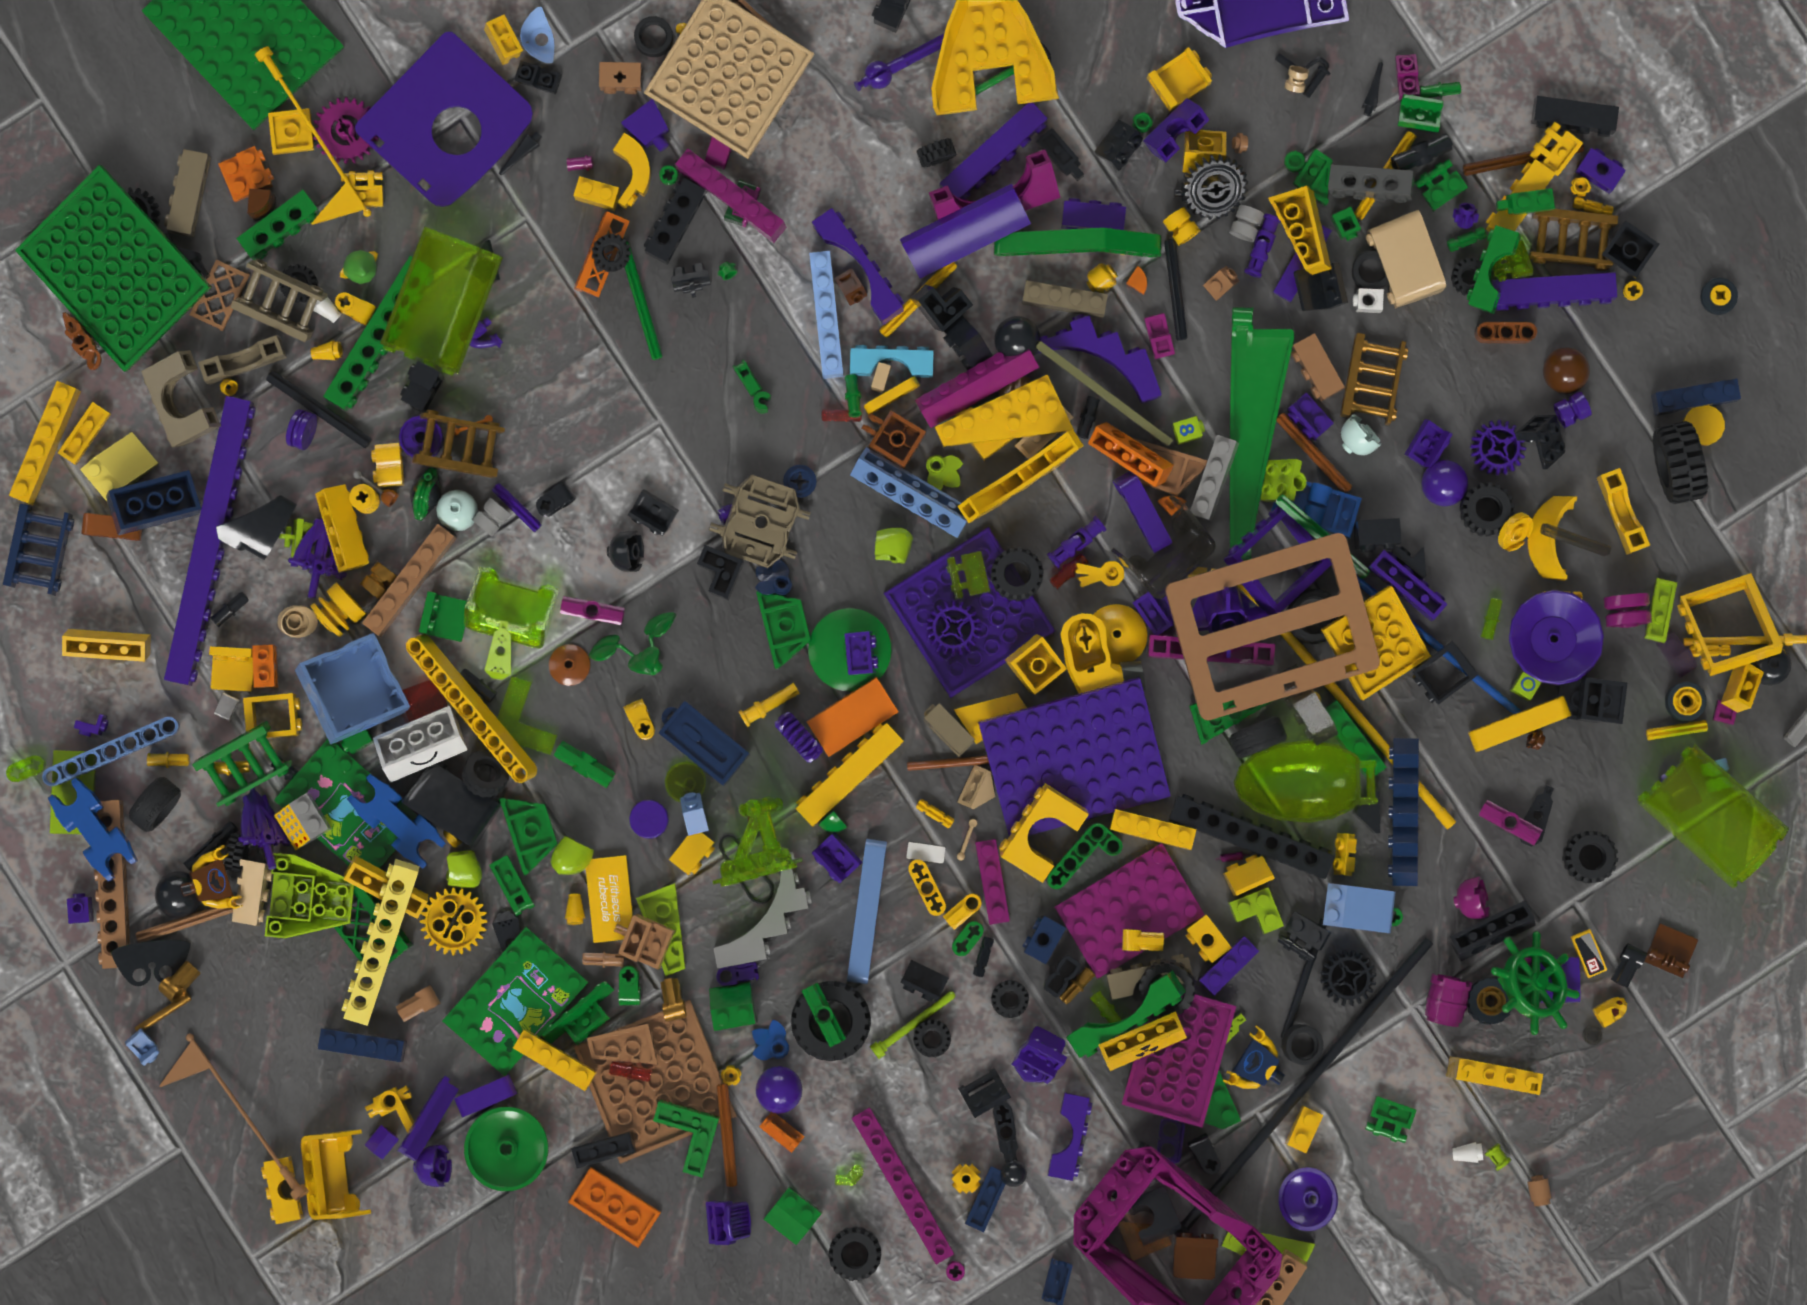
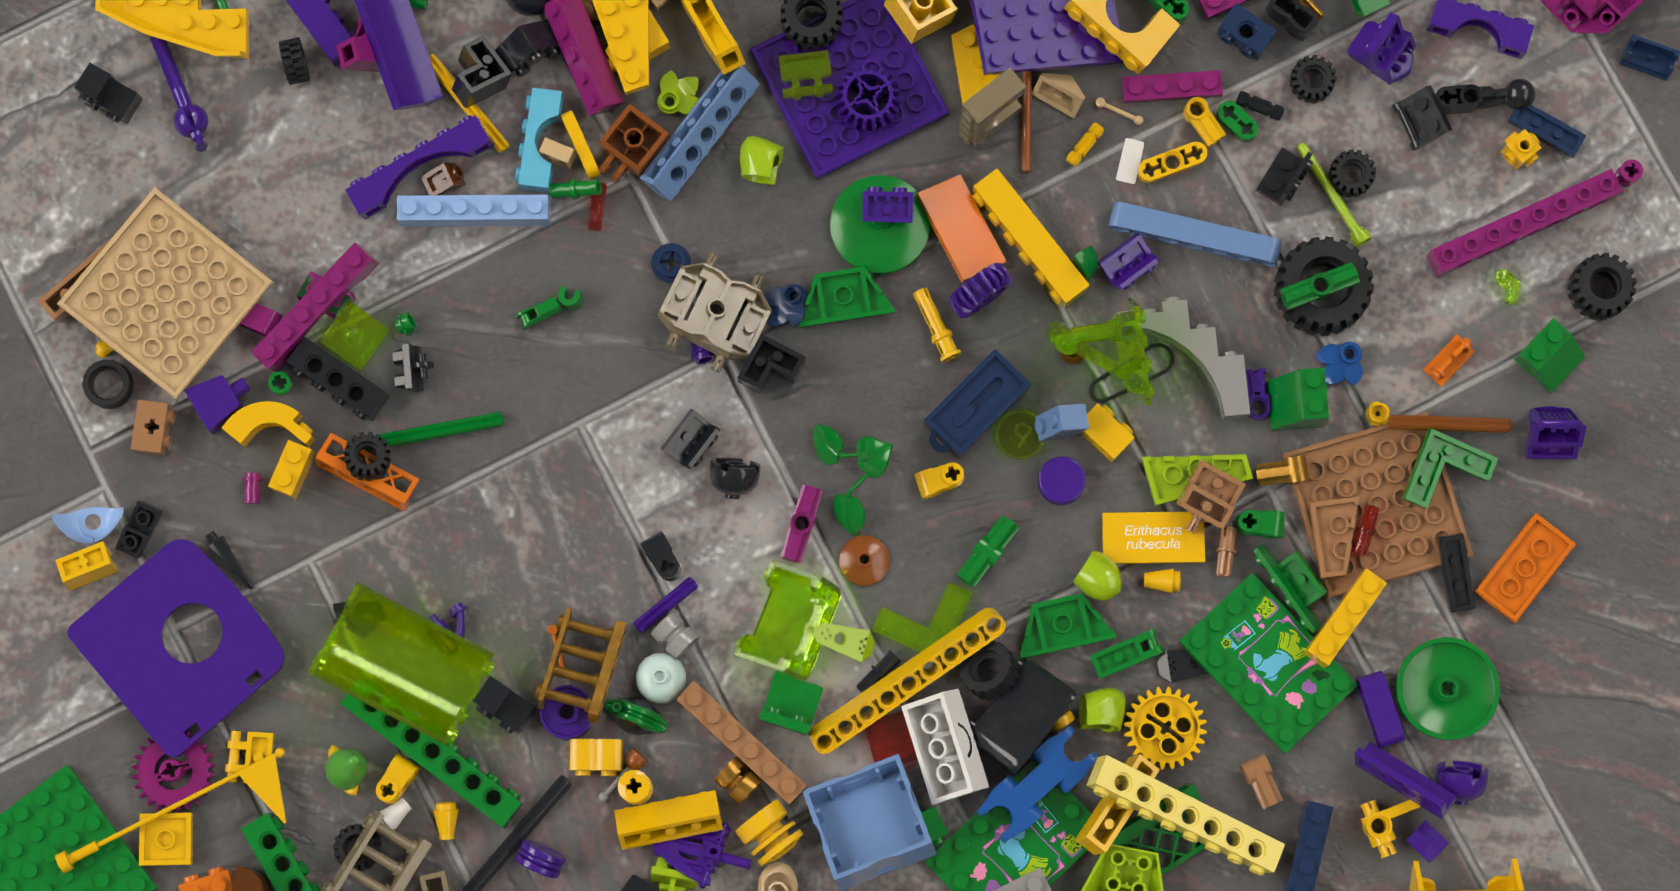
camera: 85 degrees left, 5 degrees down
dark purple piece [755,1066,803,1114] -> none
none -> clear neon green plate [320,301,389,371]

